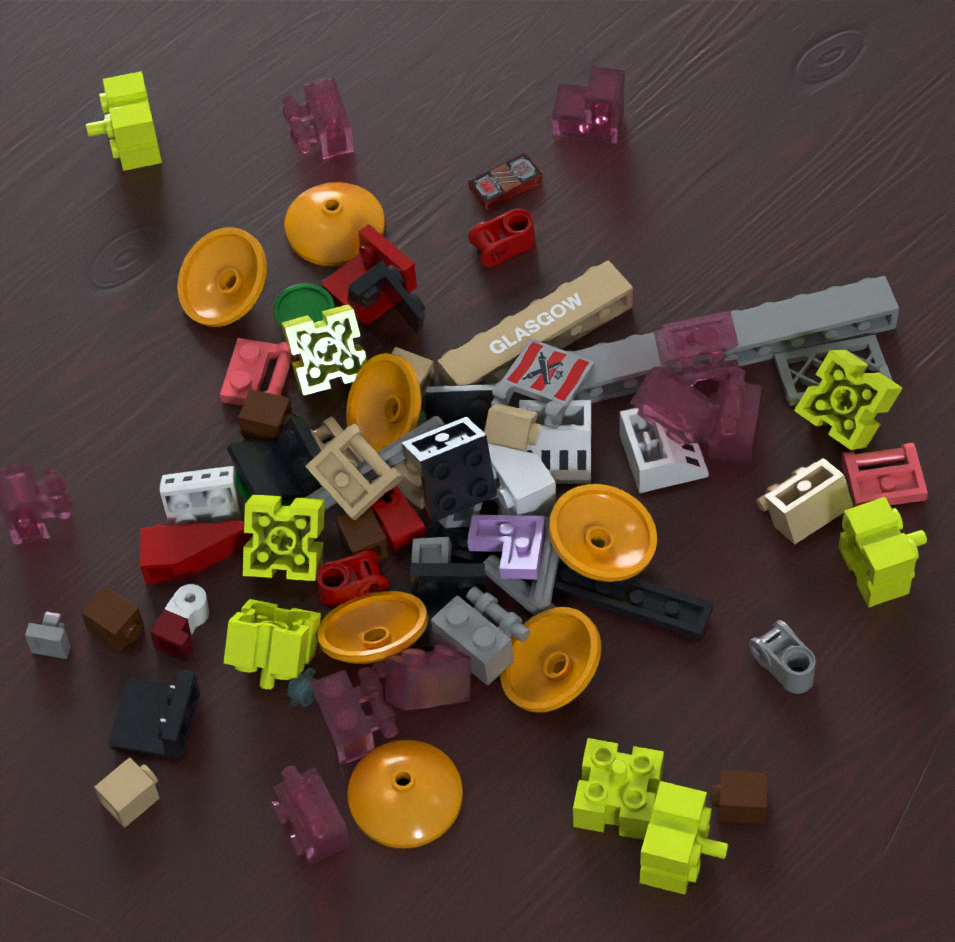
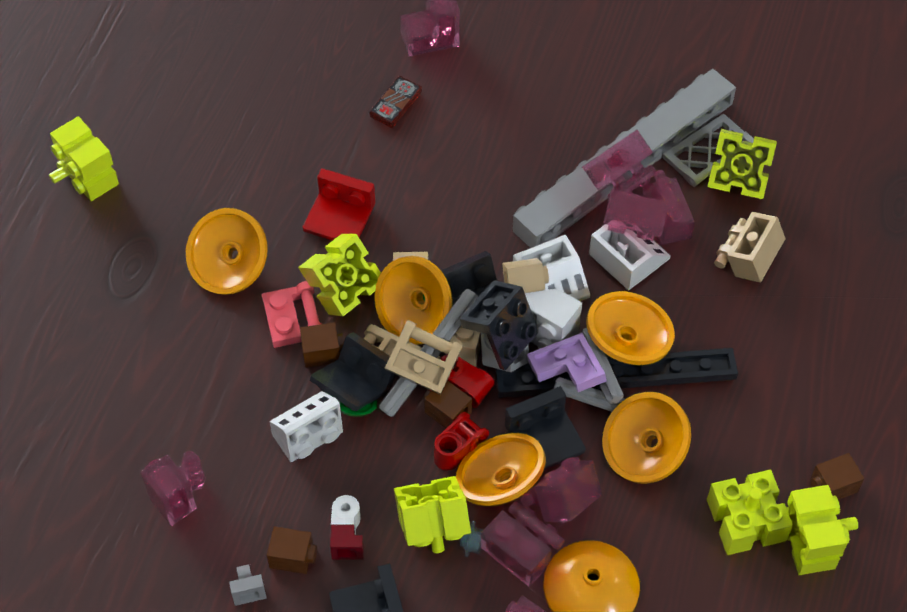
camera: 30 degrees left, 0 degrees up
red slope [140,519,253,584] -> none
neon yellow brick [243,495,325,581] -> none
green piece [273,283,335,327] -> none
clear pink brick [282,77,355,159] -> none
light orange dish [284,182,385,266] -> none
black bracket [347,261,426,333] -> none
light grey tile [412,537,452,563] -> none
light grey brick [431,587,531,686] -> none
tan brick [437,260,633,386] -> none
red piece [468,208,535,267] -> none
light grey flag [491,339,595,429] -> none
light grey piece [748,620,816,694] -> none
neon yellow brick [838,497,927,608] -> none
coral plate [841,443,928,507] -> none

